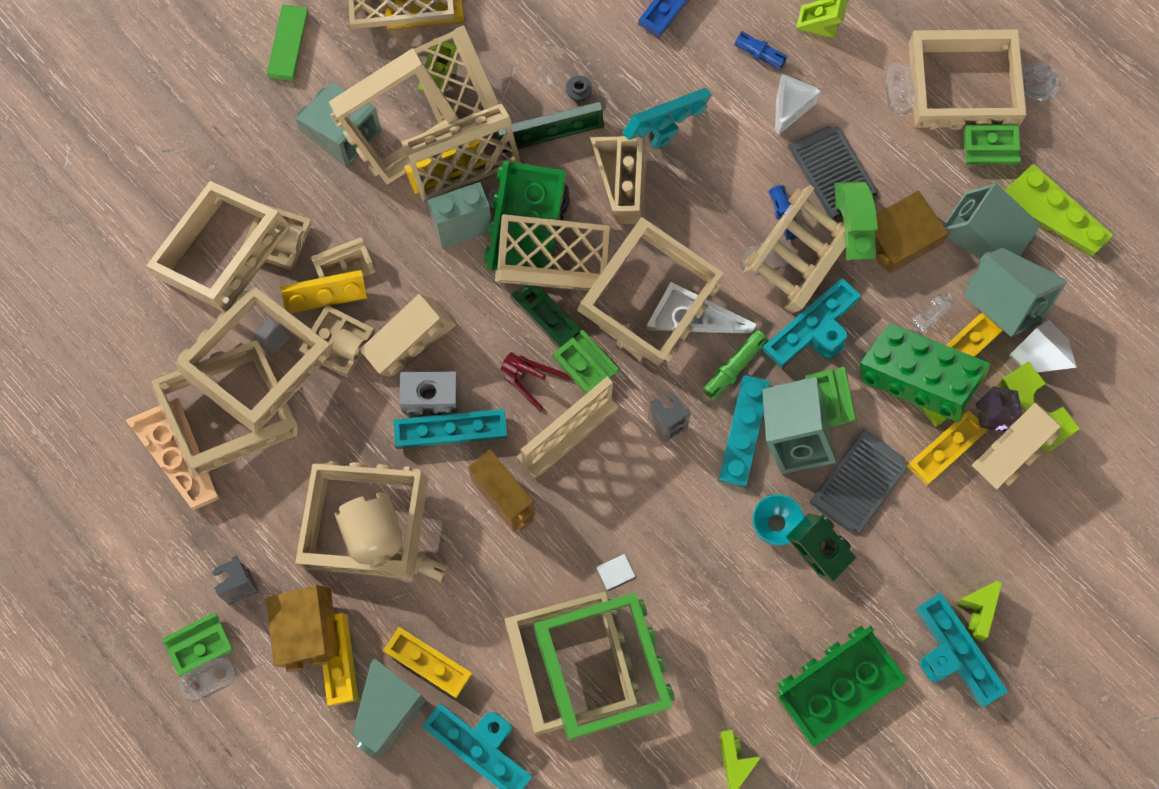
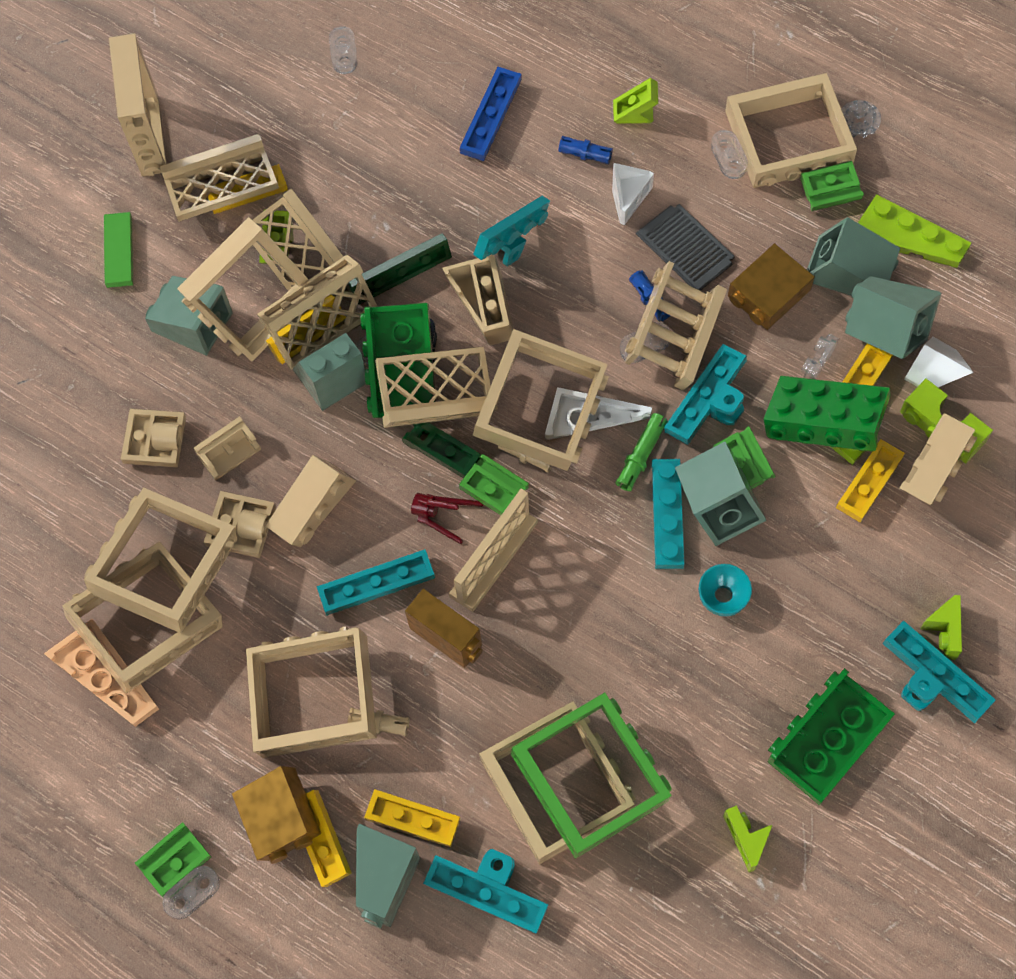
camera: 10 degrees left, 5 degrees down
tan window [146,181,290,311] -> none
dark grey hinge [212,555,258,605] -> none
light grey sticker [252,320,291,355] -> none
yellow plate [280,270,367,314] -> none
tan cylinder [335,492,403,568] -> none
light grey brick [399,372,458,416] -> none
dark grey plate [566,76,592,102] -> none
white sticker [596,554,635,590] -> none
dark grey hinge [648,393,691,443] -> none
dark green brick [786,513,856,582] -> none
dark grey window [809,429,908,534] -> none
bright green arch [834,182,878,260] -> none
brick [976,386,1023,432] -> none

